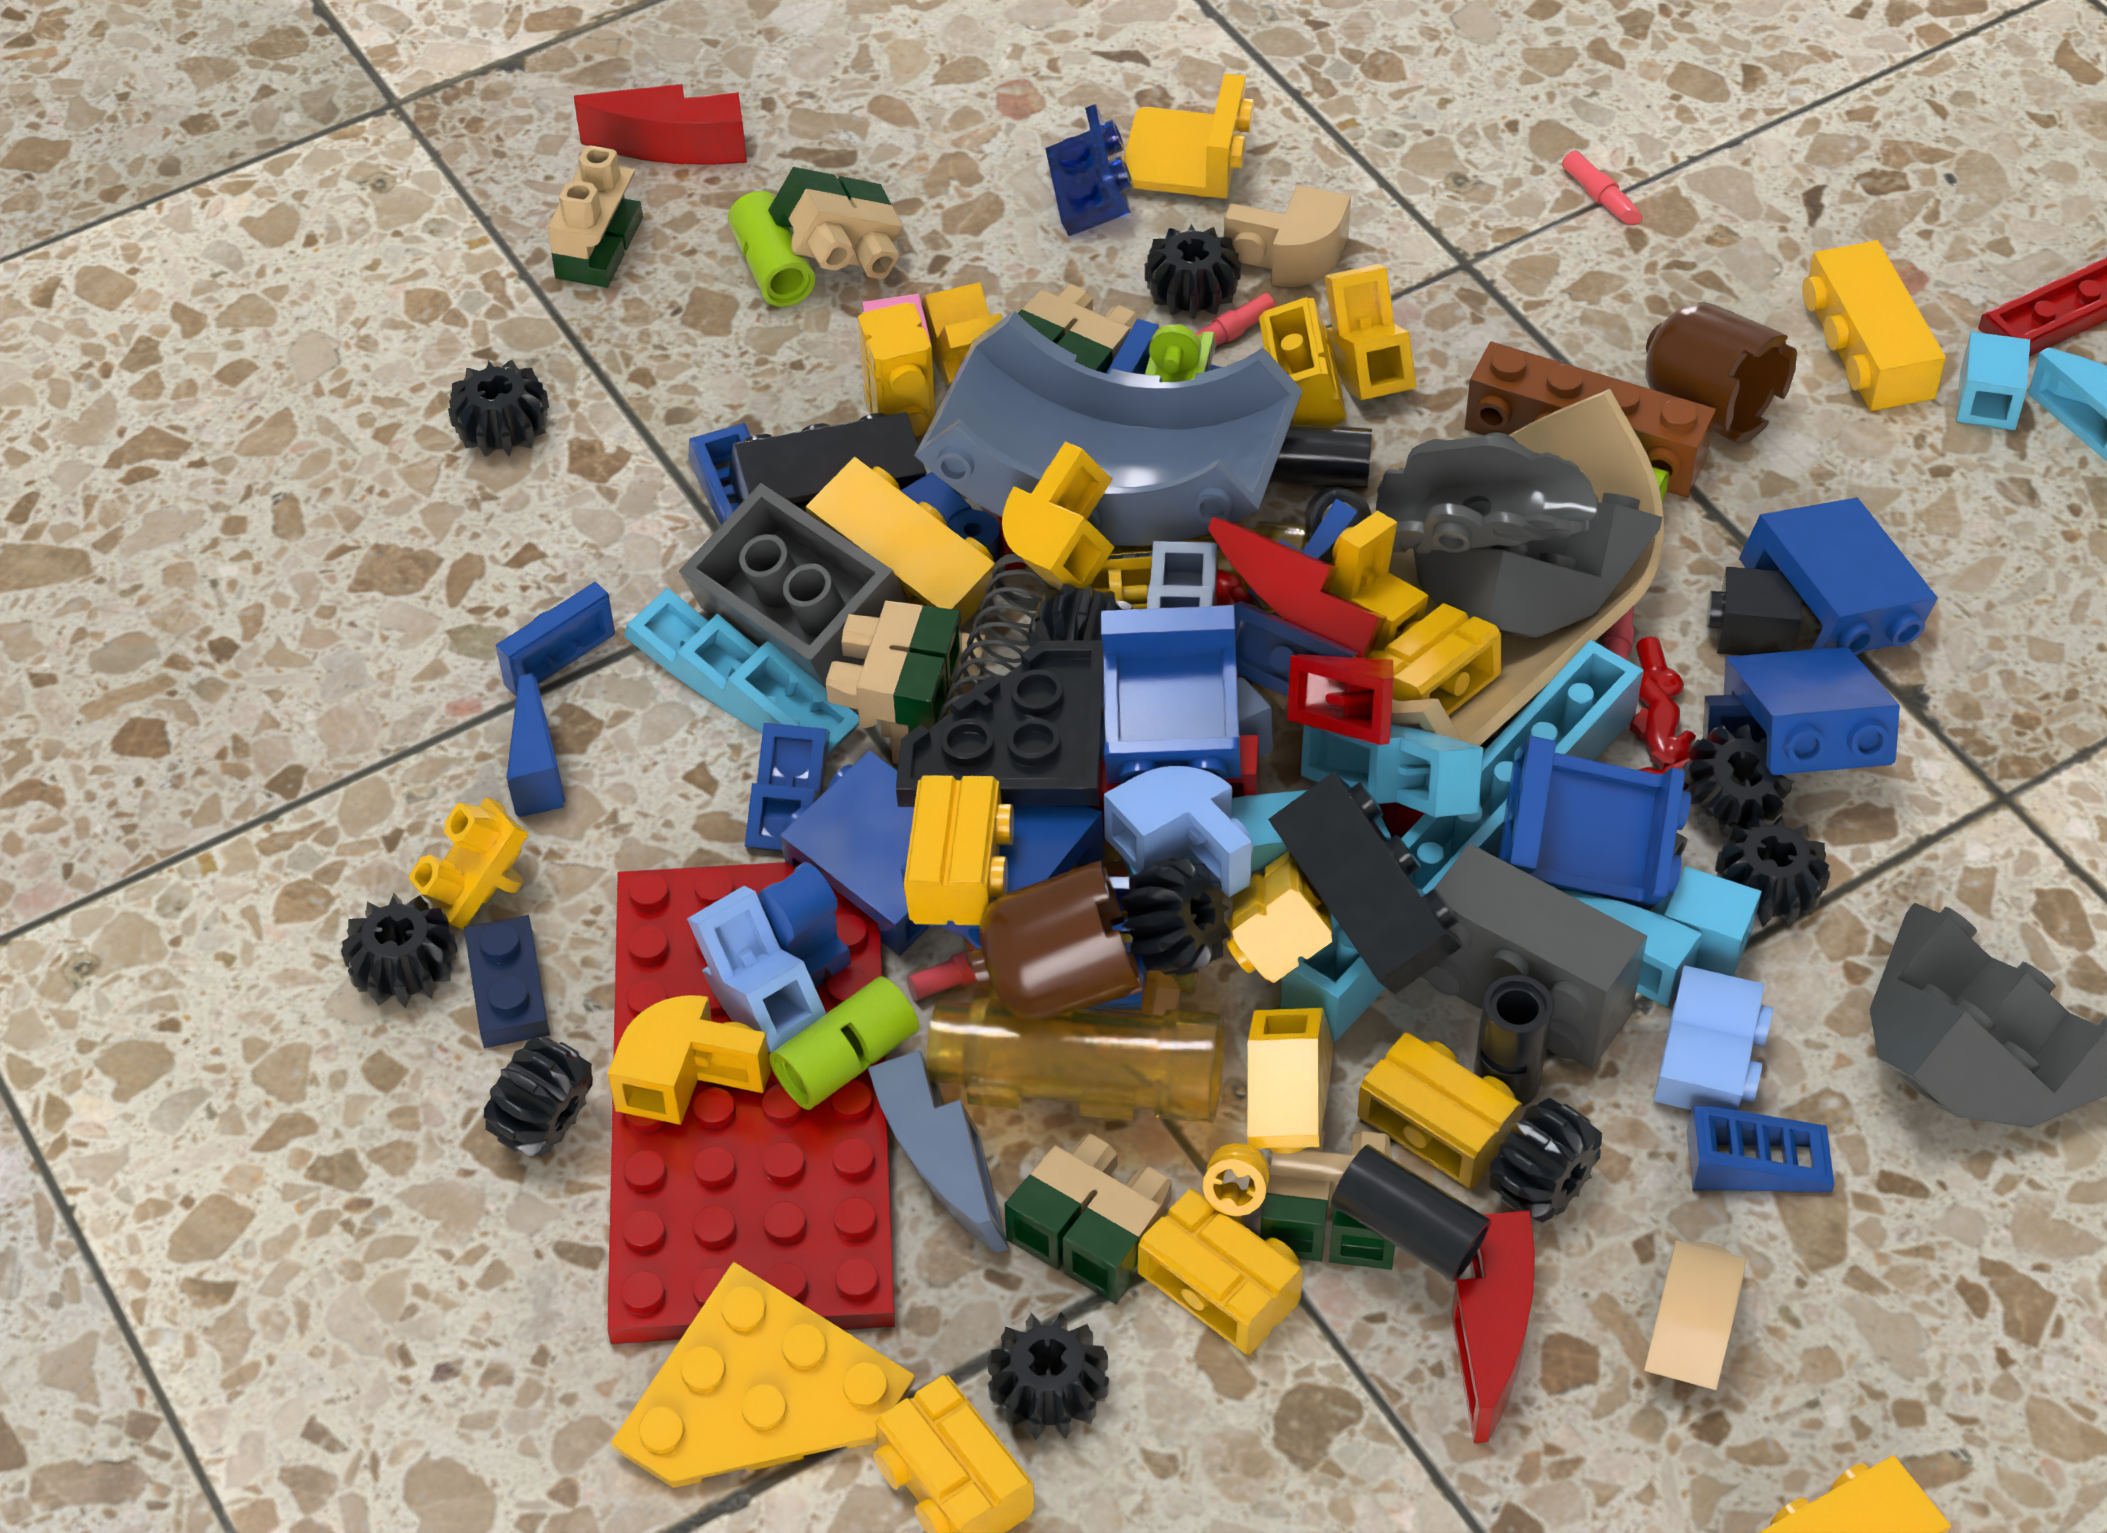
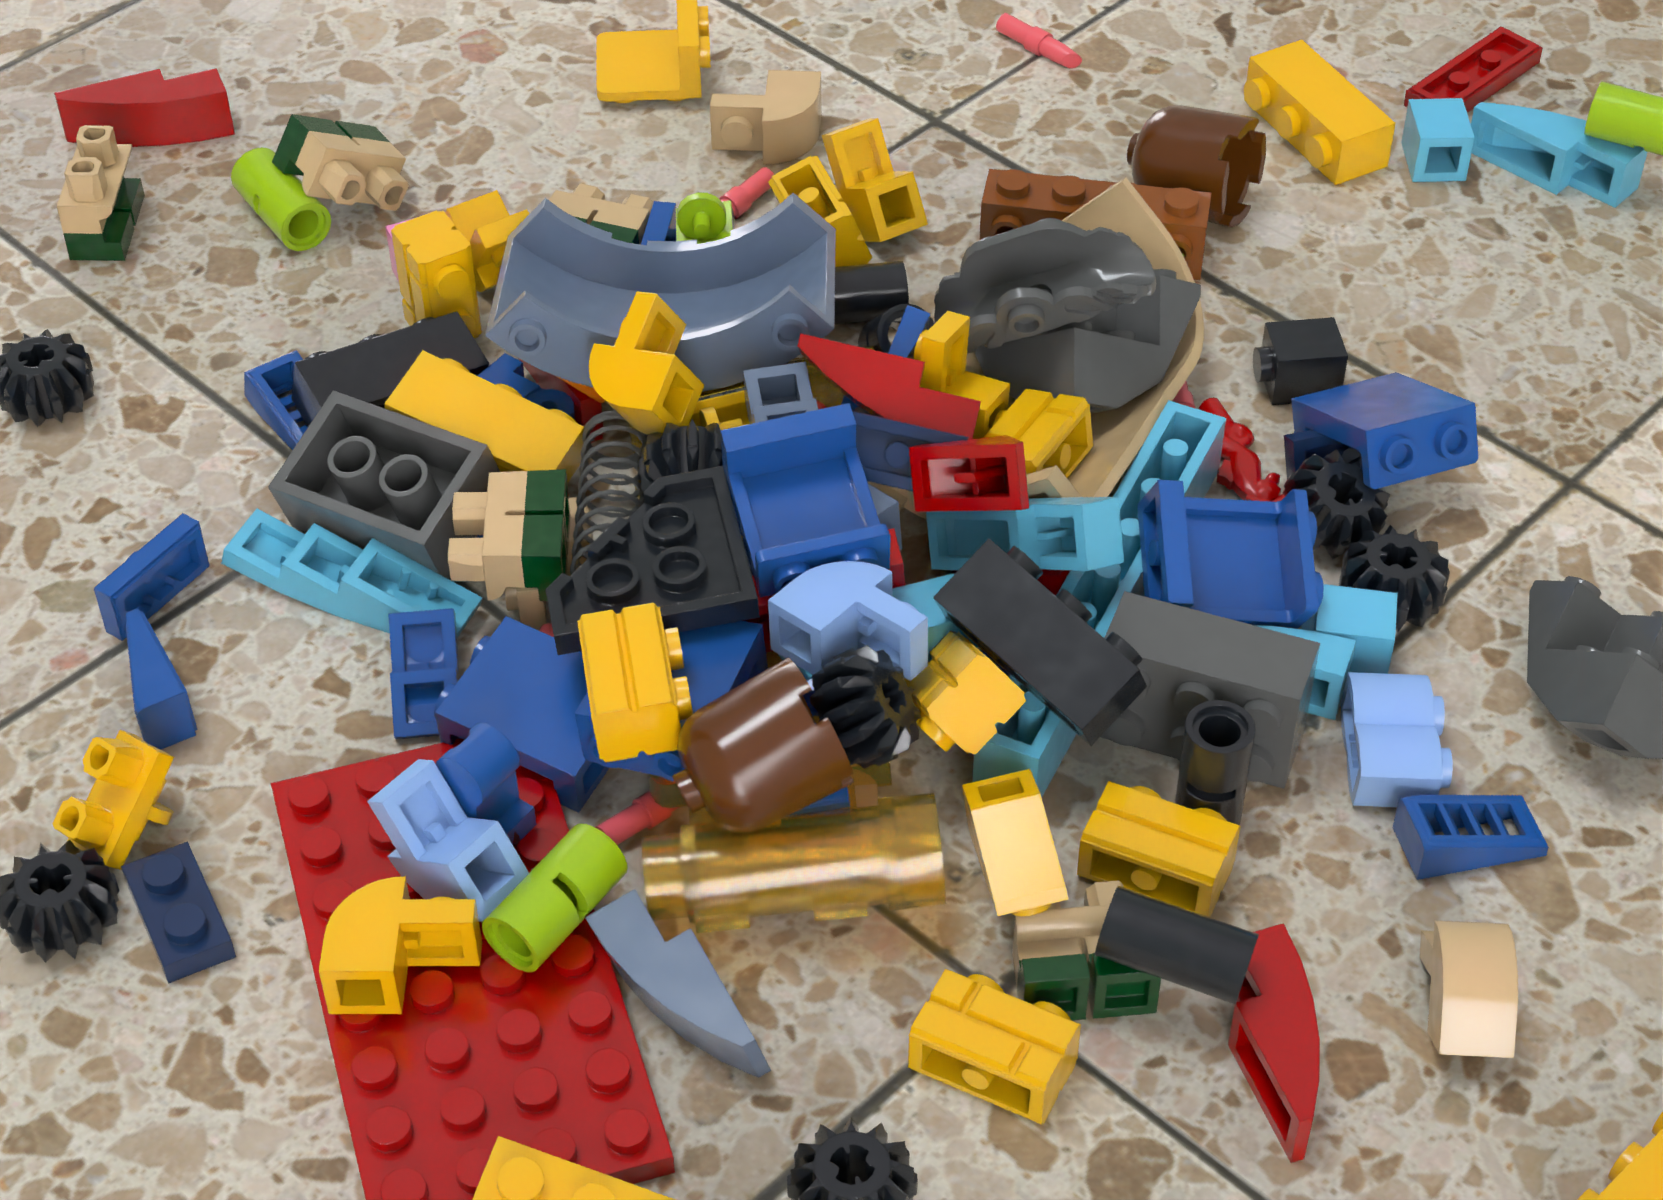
camera: 15 degrees left, 5 degrees down
black gear [484,1036,593,1157] -> none
hips [1004,1133,1172,1305] -> none
clear blue bracket [1045,104,1134,236] -> none
black gear [1144,223,1241,319] -> none
yellow bush [1203,1143,1270,1216] -> none
black gear [1489,1098,1602,1223] -> none
blue panel [1739,497,1938,655] -> none

